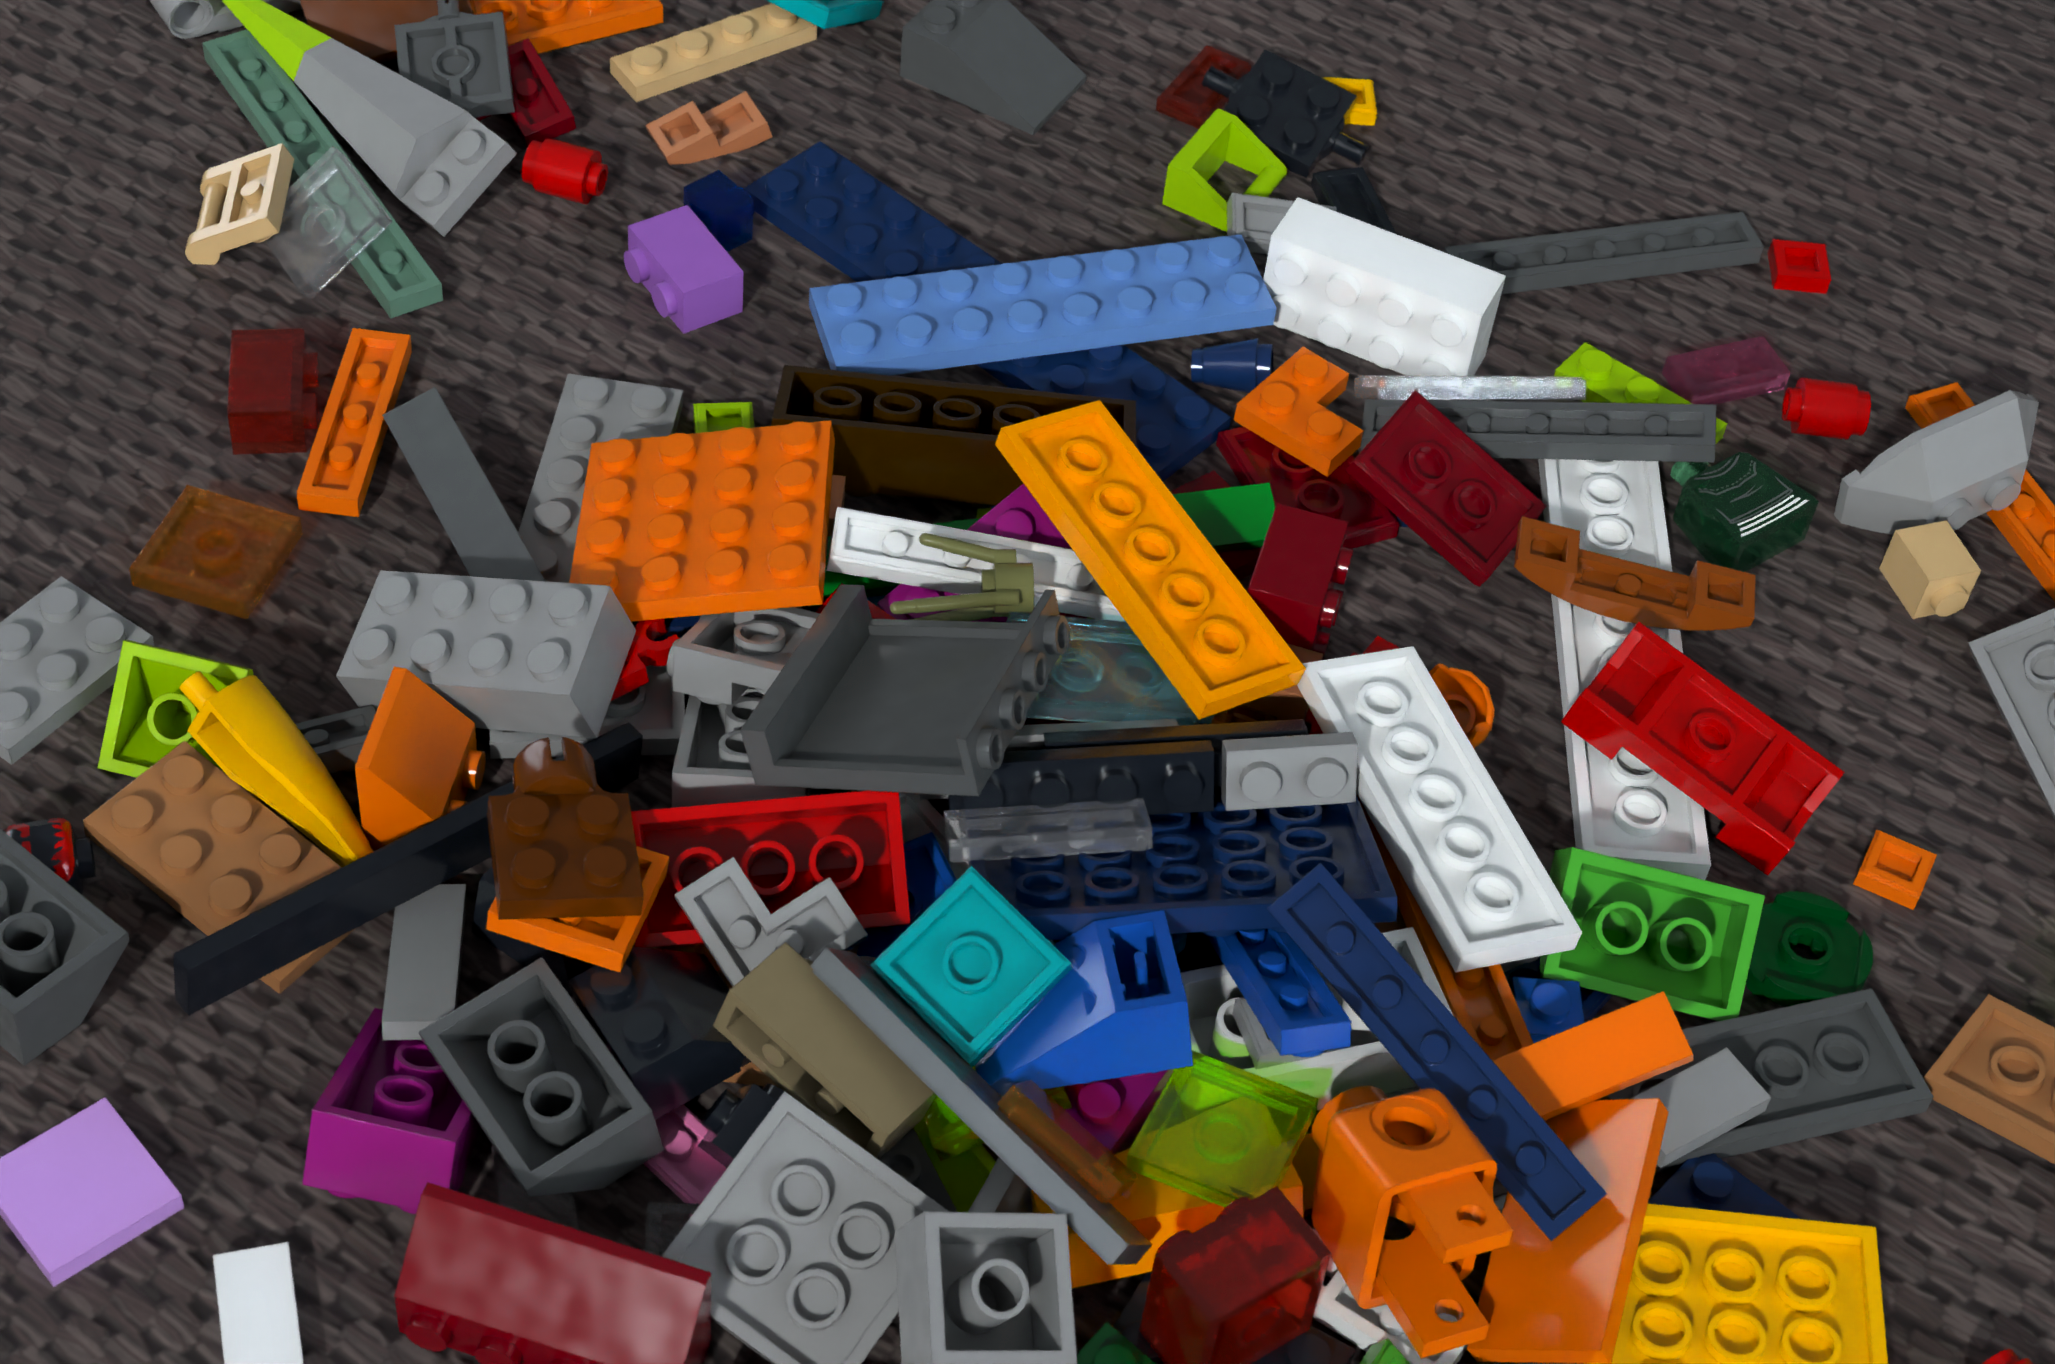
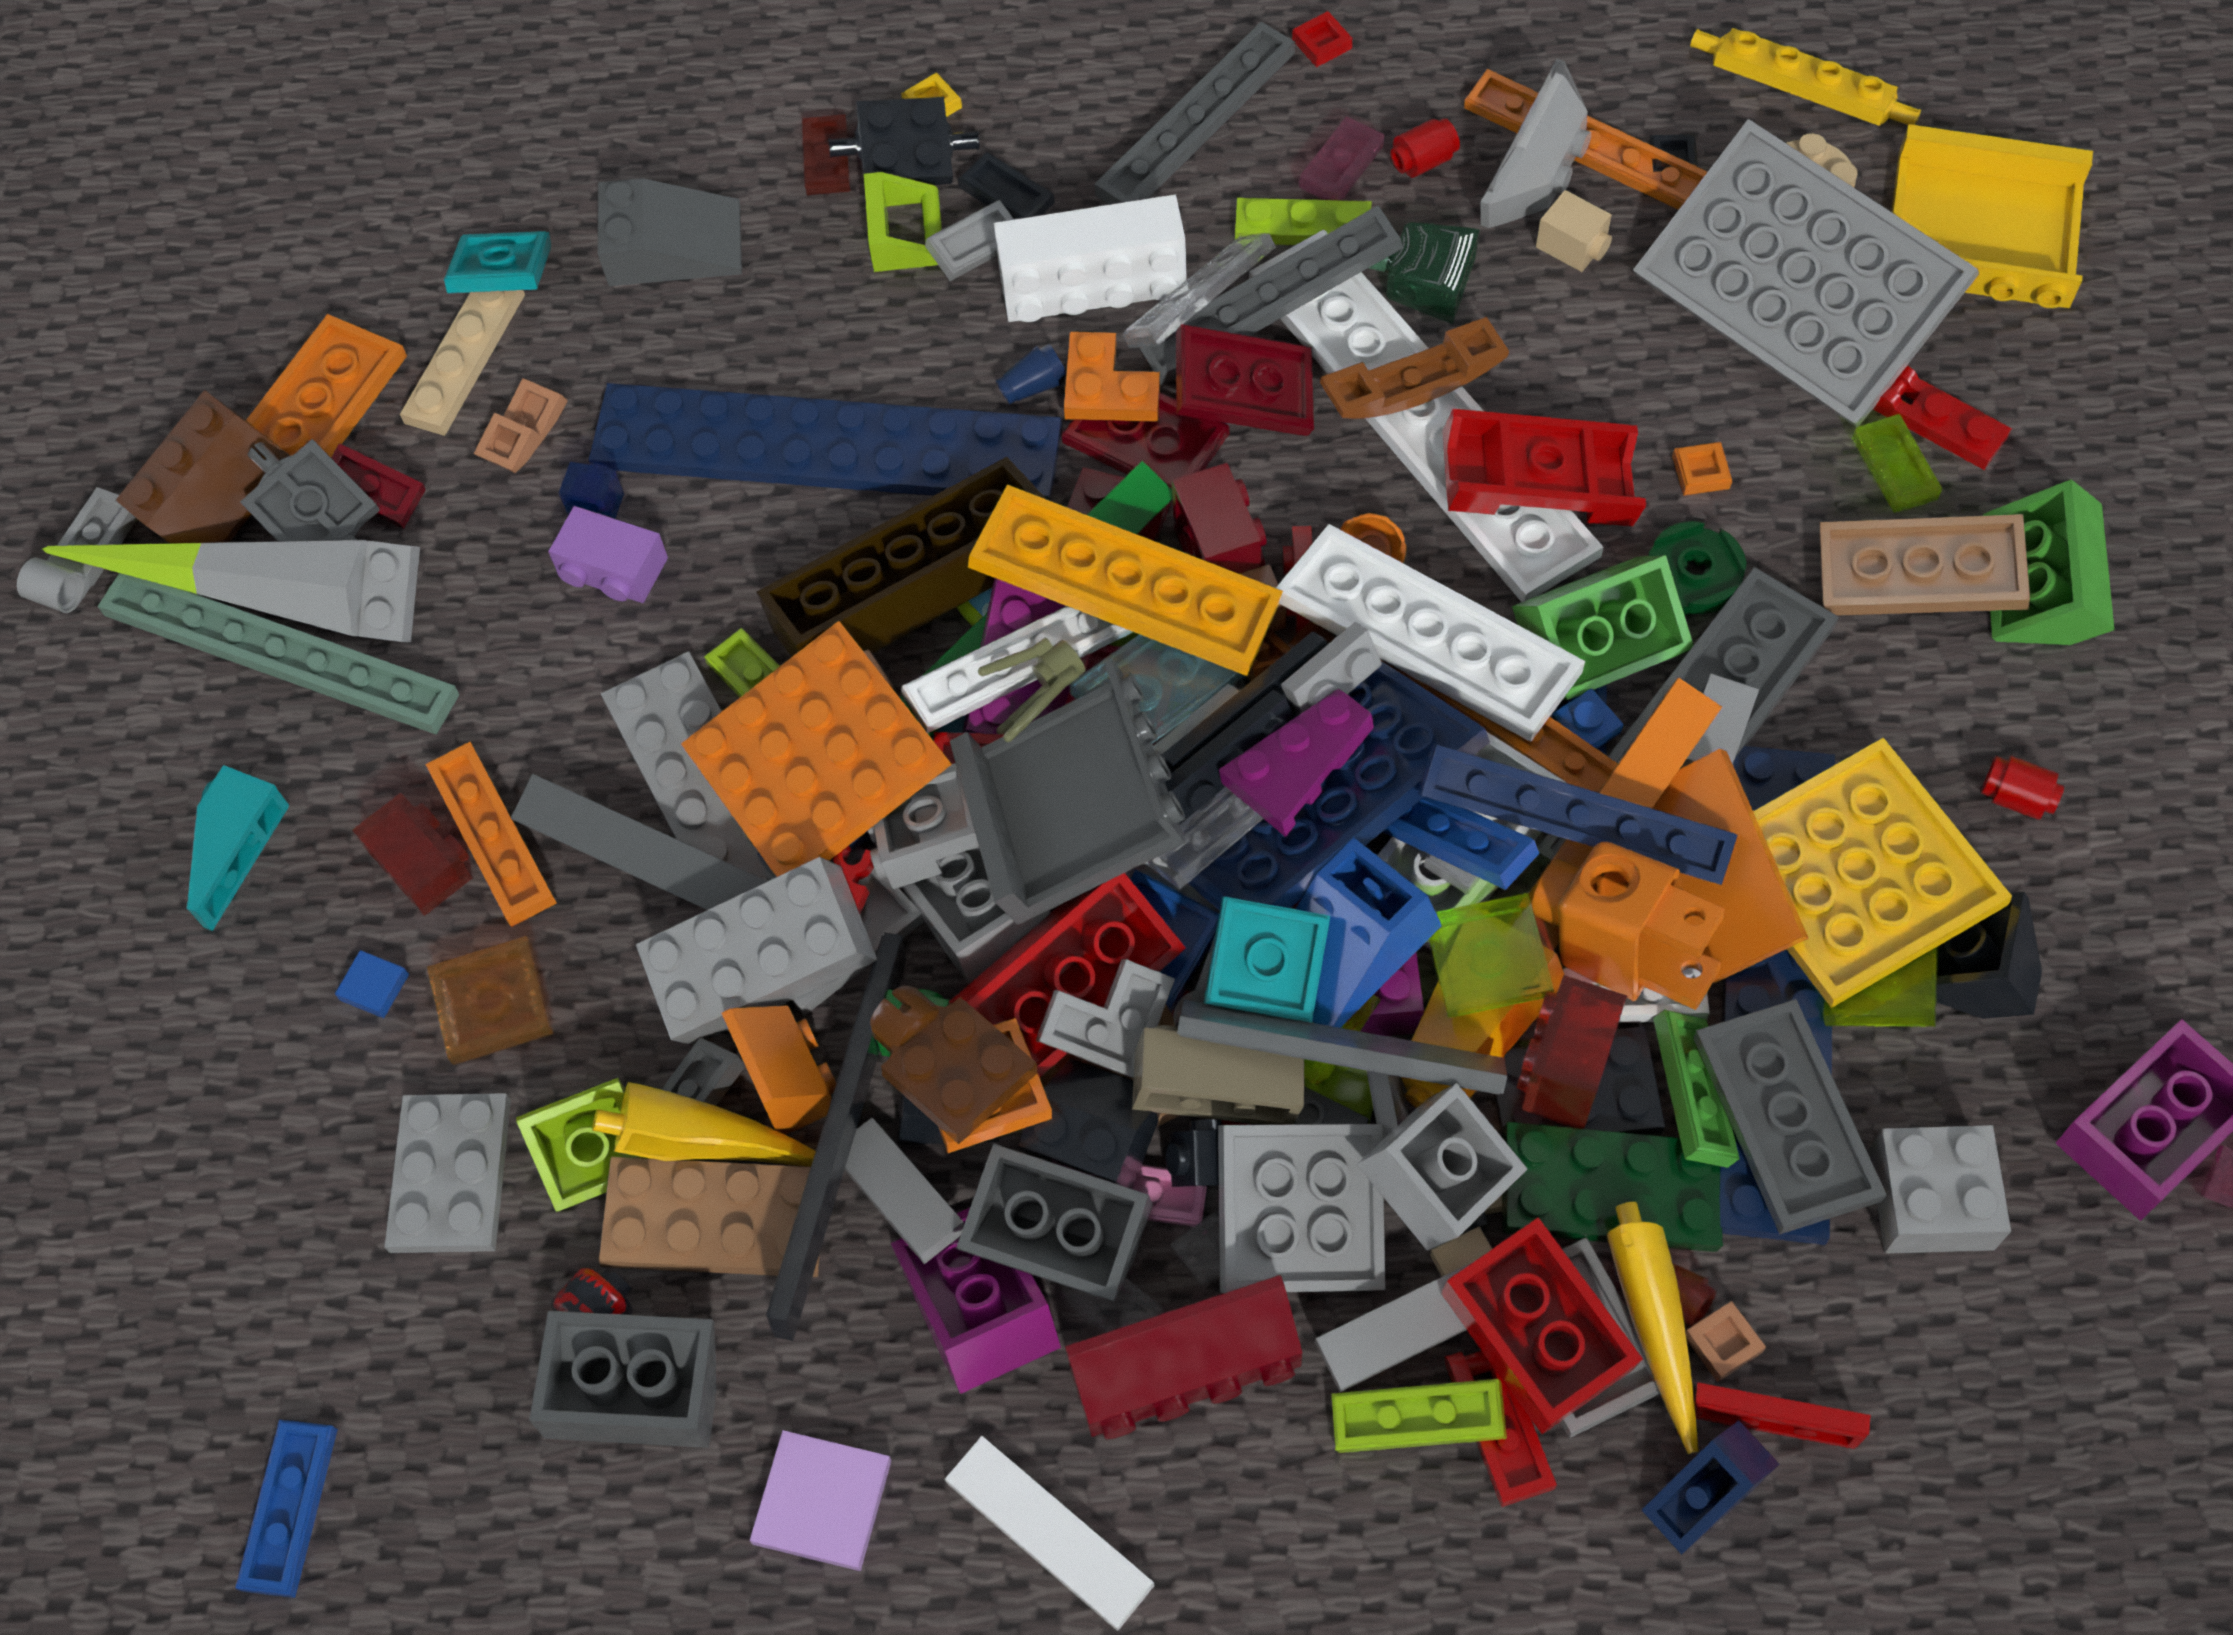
camera: 25 degrees left, 15 degrees up
tan plate [185,143,294,265] -> none
clear tile [265,146,393,299] -> none
red brick [522,138,608,205] -> none
medium blue plate [809,234,1276,376] -> none
clear orange tile [997,1080,1138,1204] -> none
none -> teal slope [187,765,289,931]
none -> blue tile [335,950,409,1018]
none -> magenta wing [1219,688,1374,837]

